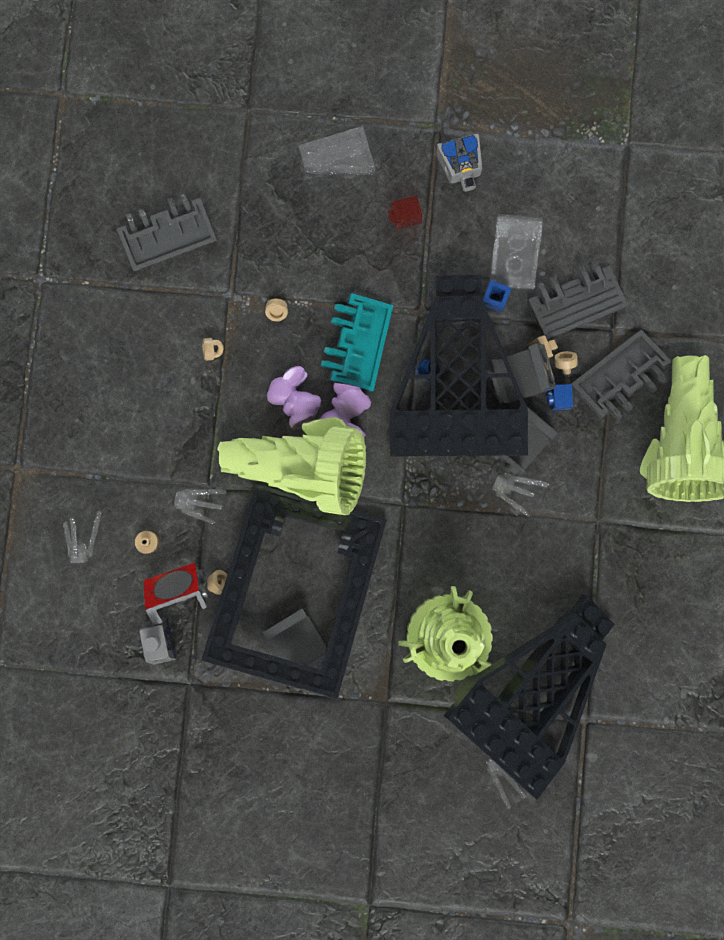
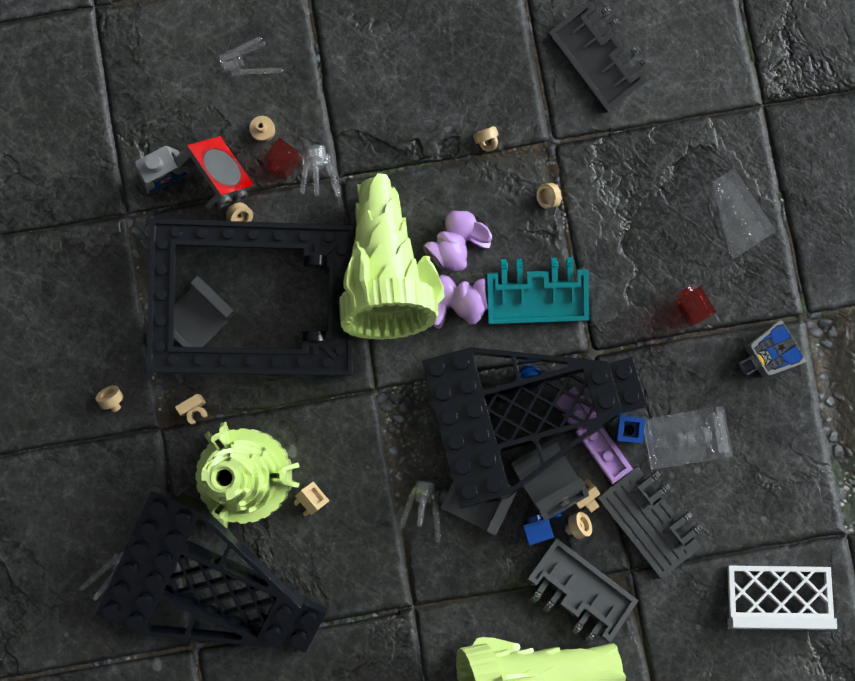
camera: 75 degrees right, 0 degrees up
none -> tan tile [95,385,123,412]
none -> tan tile [175,394,207,425]
none -> clear red brick [264,138,302,178]
none -> tan tile [294,482,329,516]
none -> lavender tile [556,387,633,484]
none -> white fence [727,566,837,630]

